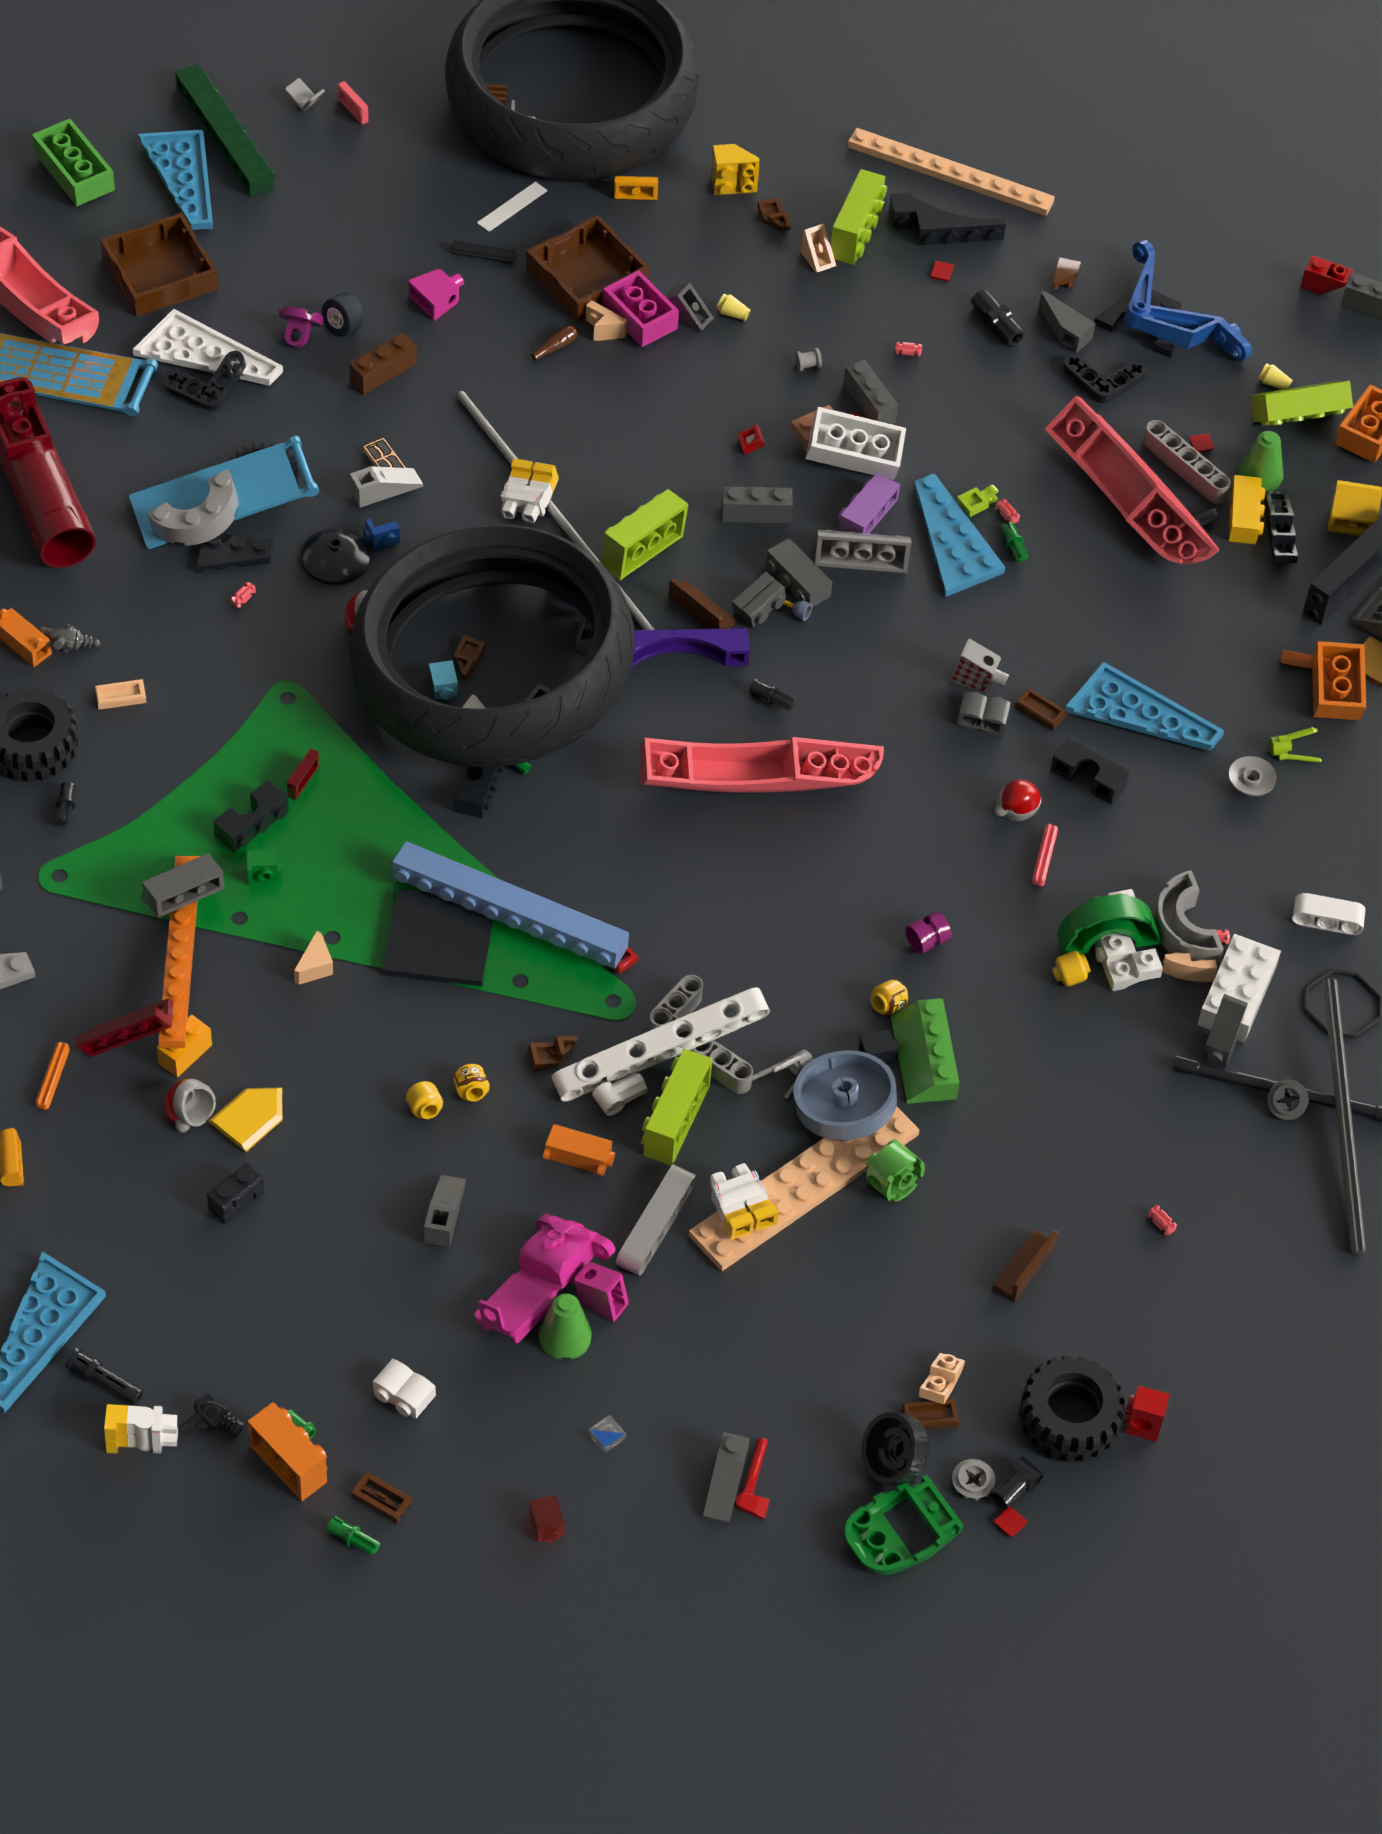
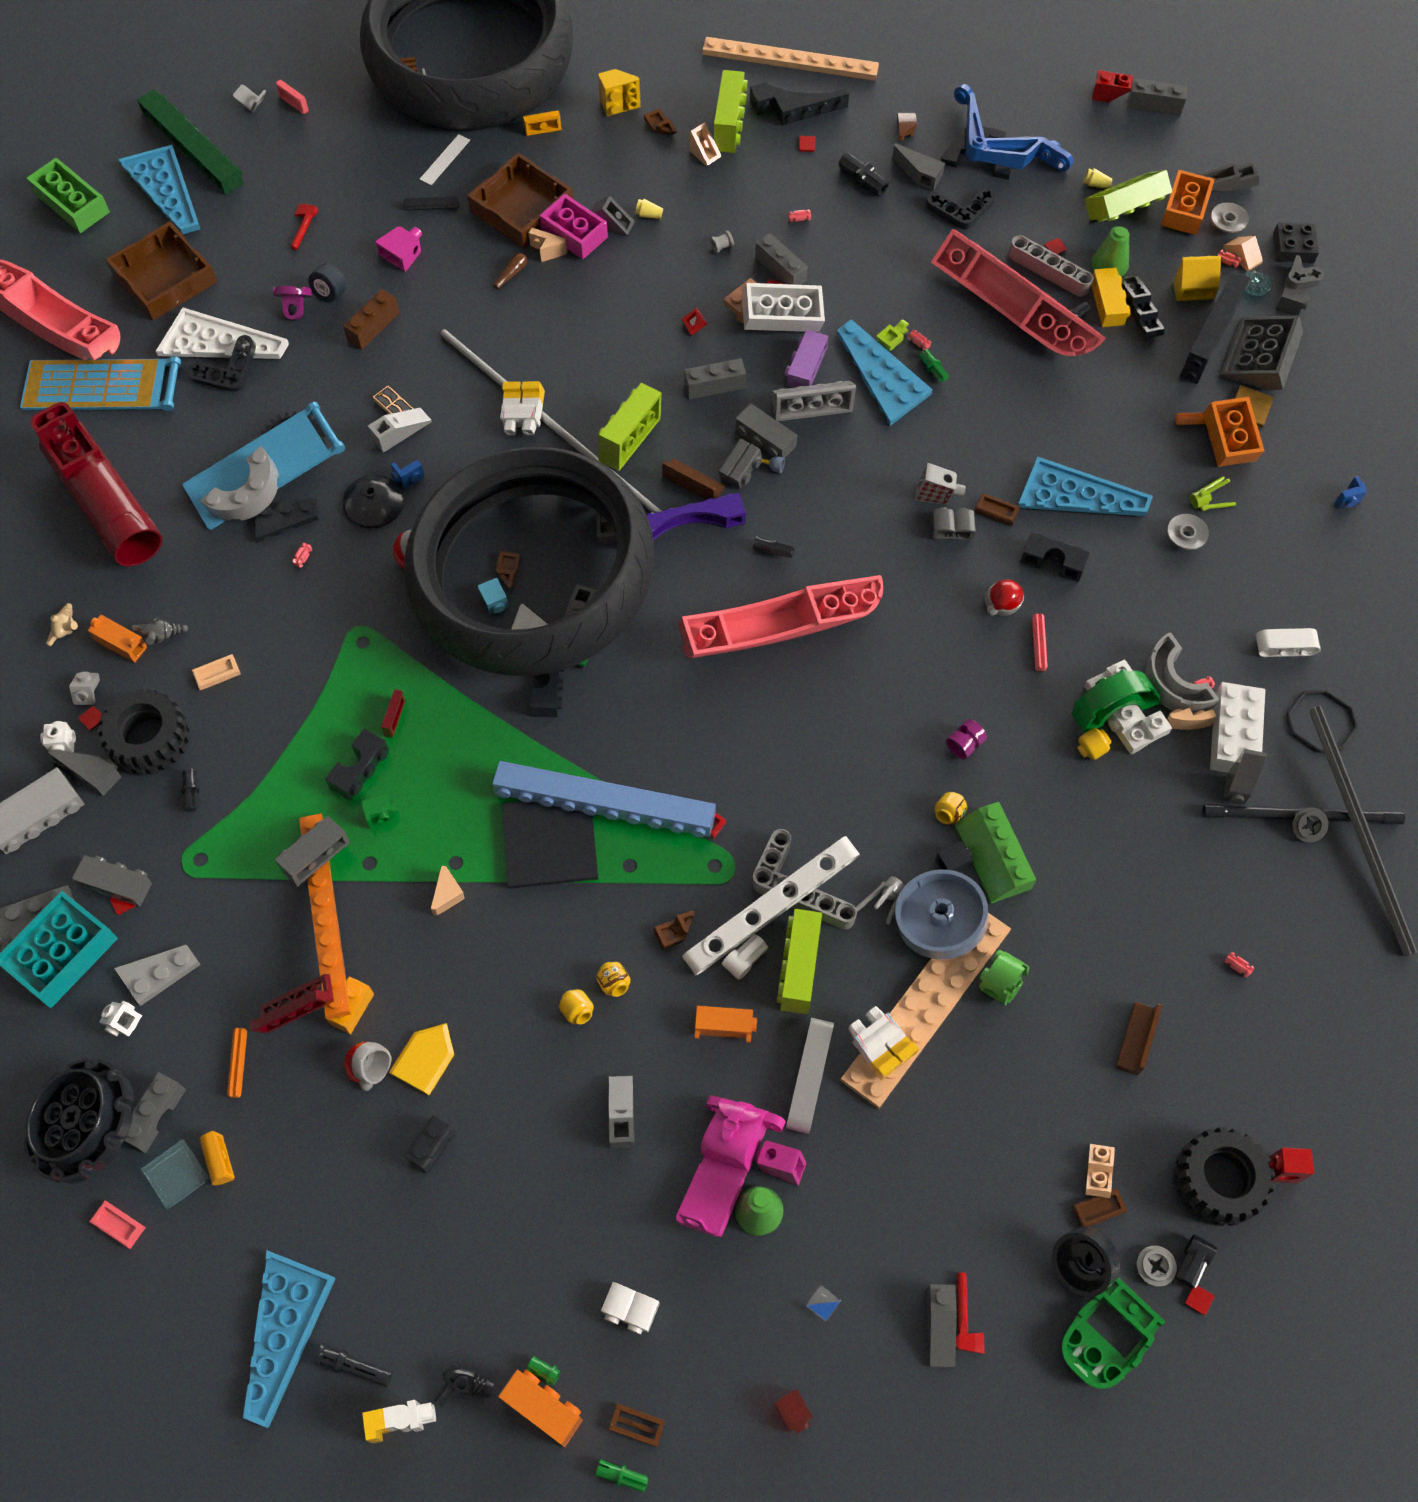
camera: 10 degrees left, 10 degrees up
none -> red piece [291,204,318,250]

